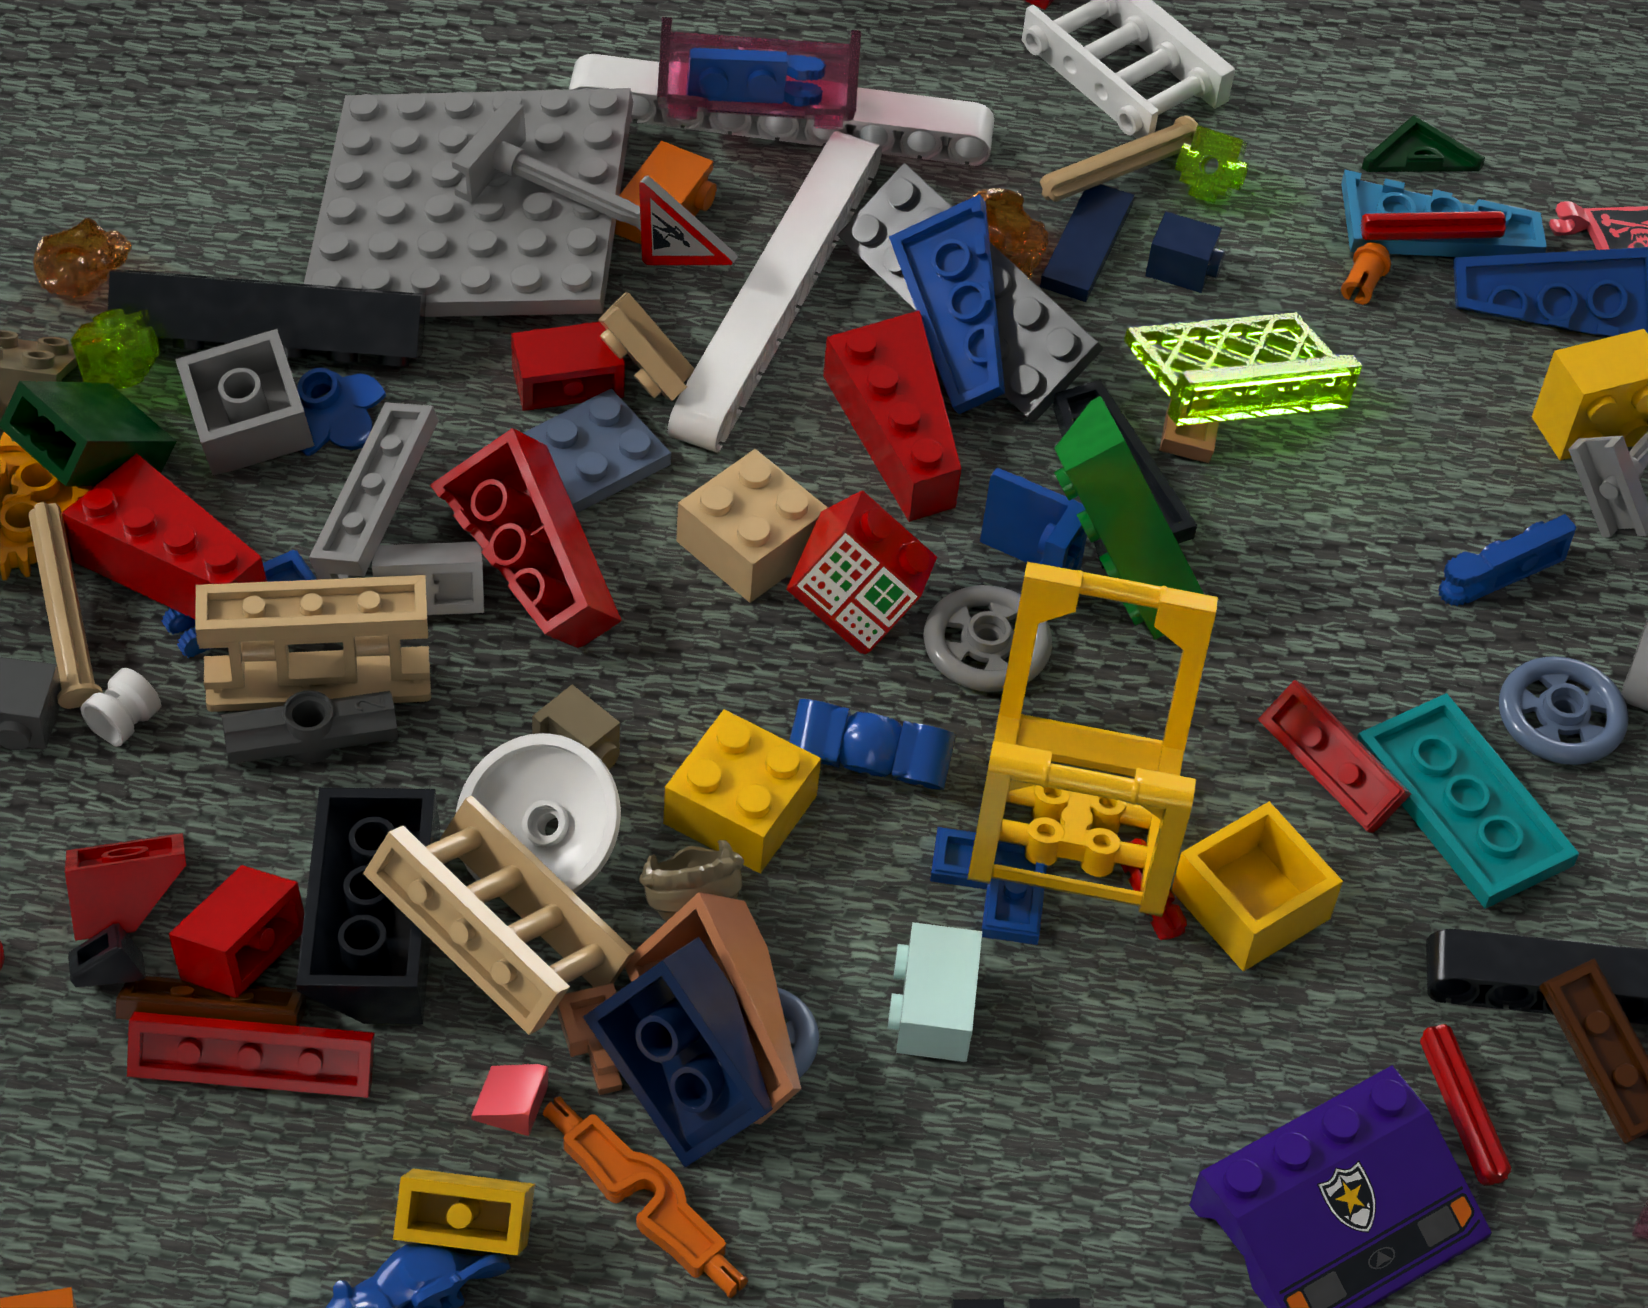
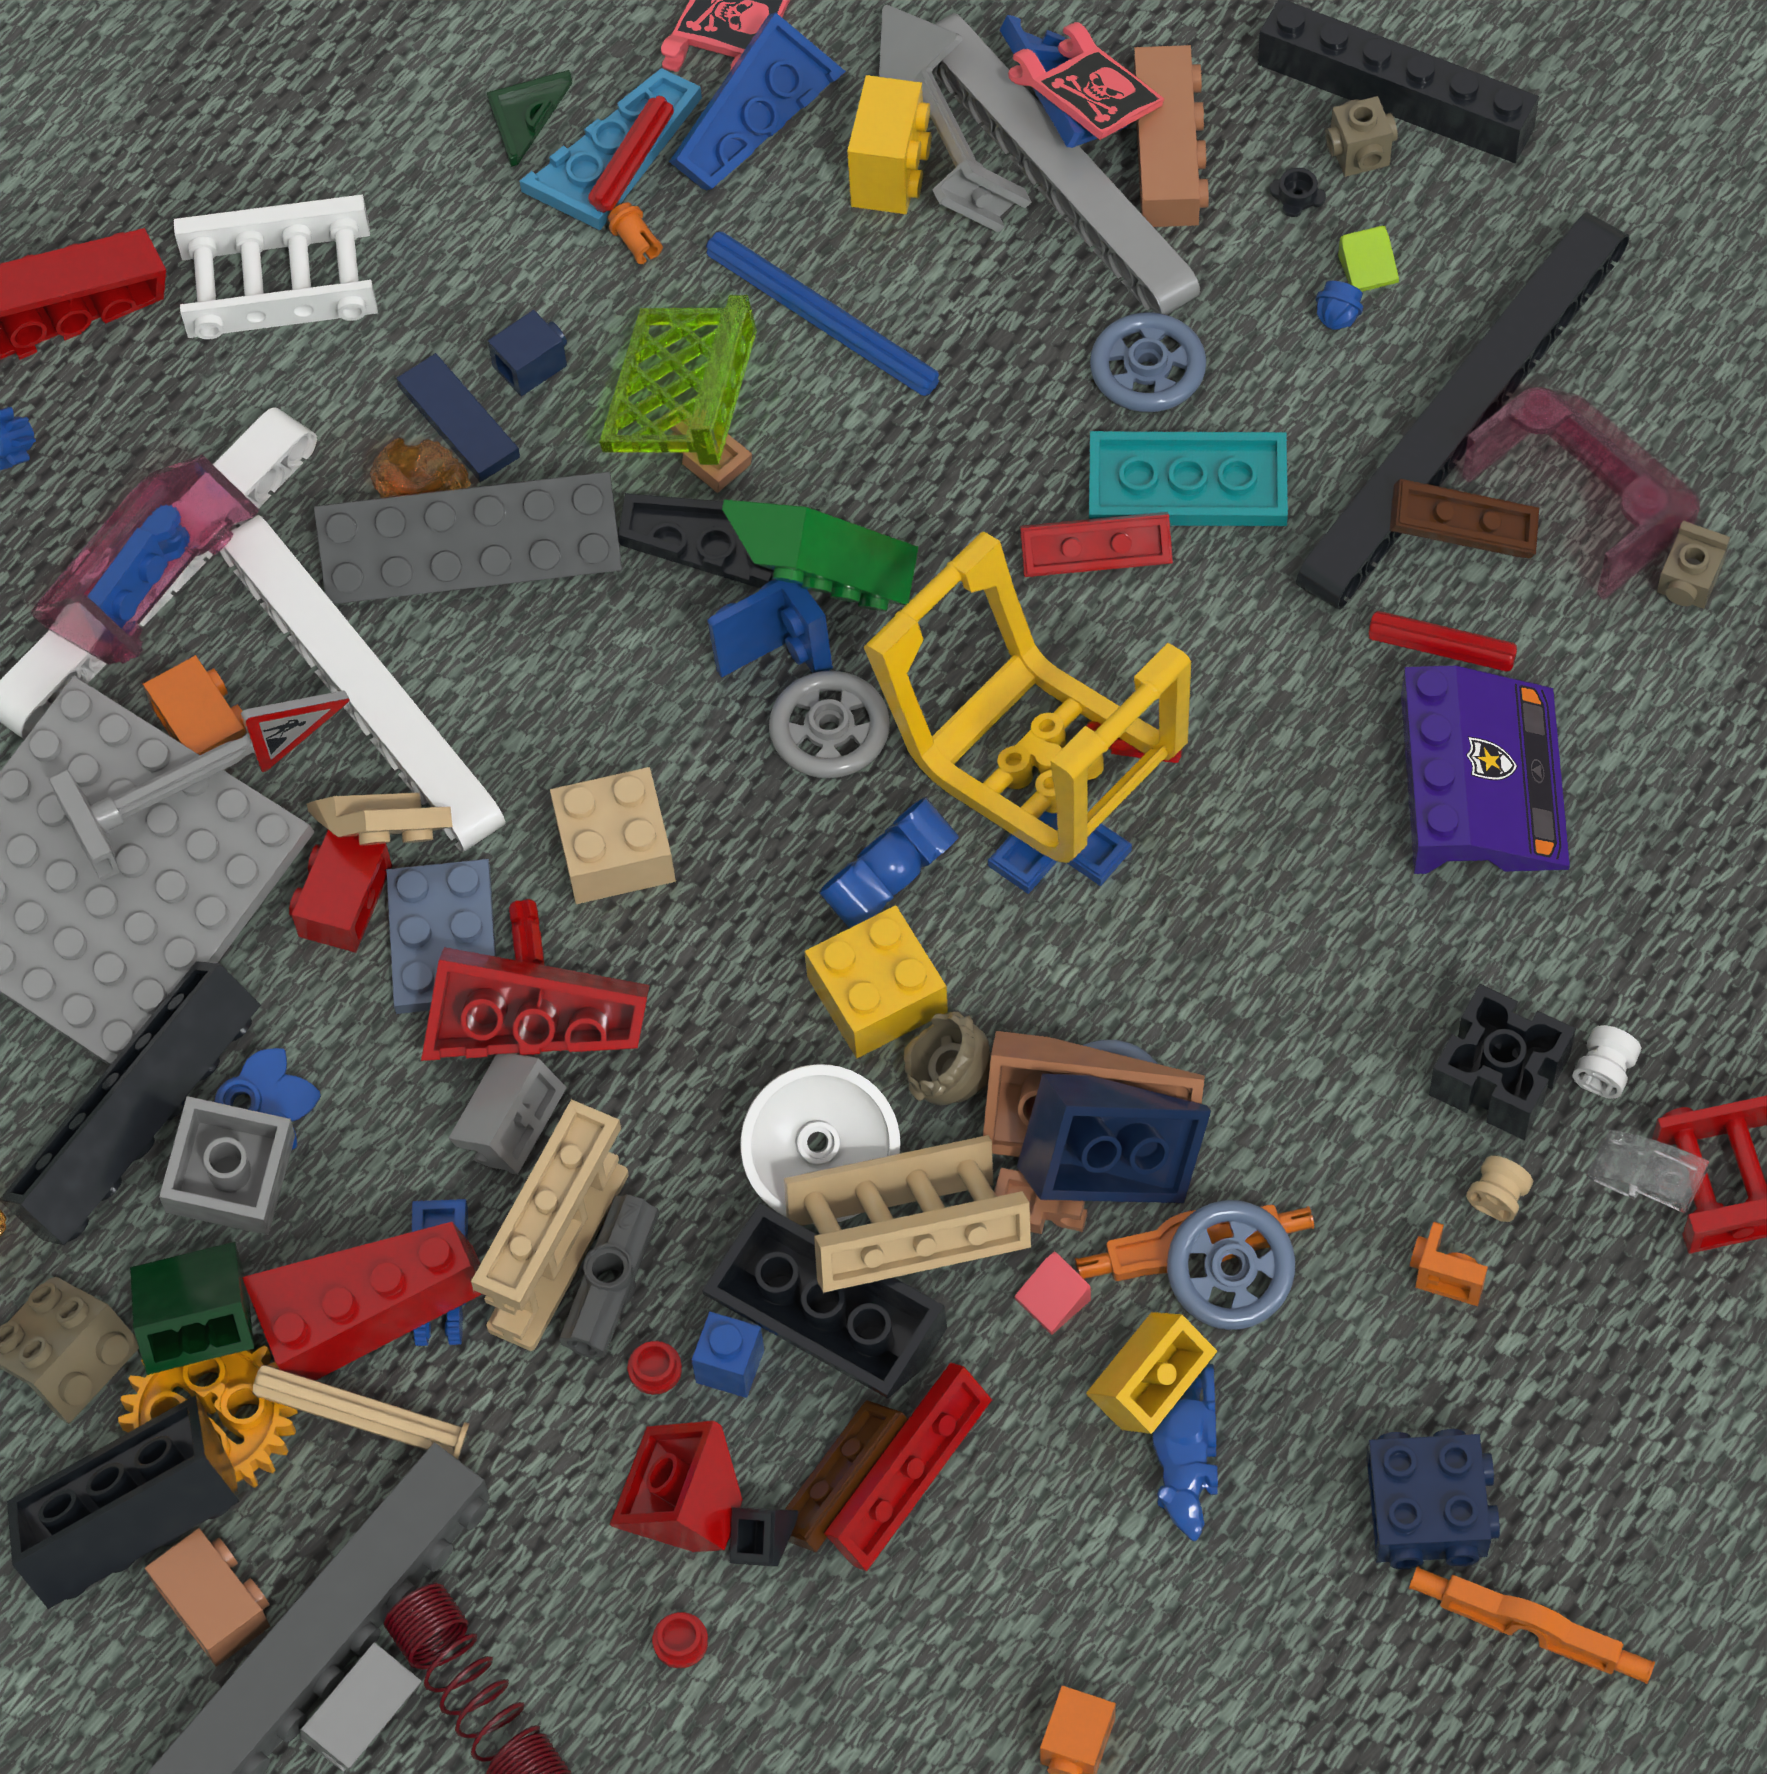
camera: 50 degrees left, 10 degrees up
clear neon green brick [70,309,159,389] -> none
white wheel [80,668,161,746] -> none
red brick [169,865,305,998] -> none
light grey fence [309,402,439,580] -> none
dark tan brick [532,684,620,770] -> none
slope [786,490,937,654] -> none
red wedge [823,310,962,522] -> none
light aqua brick [887,922,982,1062] -> none
blue wing [889,194,1005,414] -> none
tan axle [1040,115,1202,202] -> none
yellow piece [1171,801,1343,972] -> none
clear neon green brick [1175,125,1249,204] -> none
blue hinge [1438,514,1576,607] -> none
none -> red axle [509,899,545,965]
none -> red plate [627,1341,682,1395]
none -> blue brick [692,1312,765,1398]
none -> blue axle [706,231,939,396]
none -> sand blue plate [1167,1200,1295,1330]

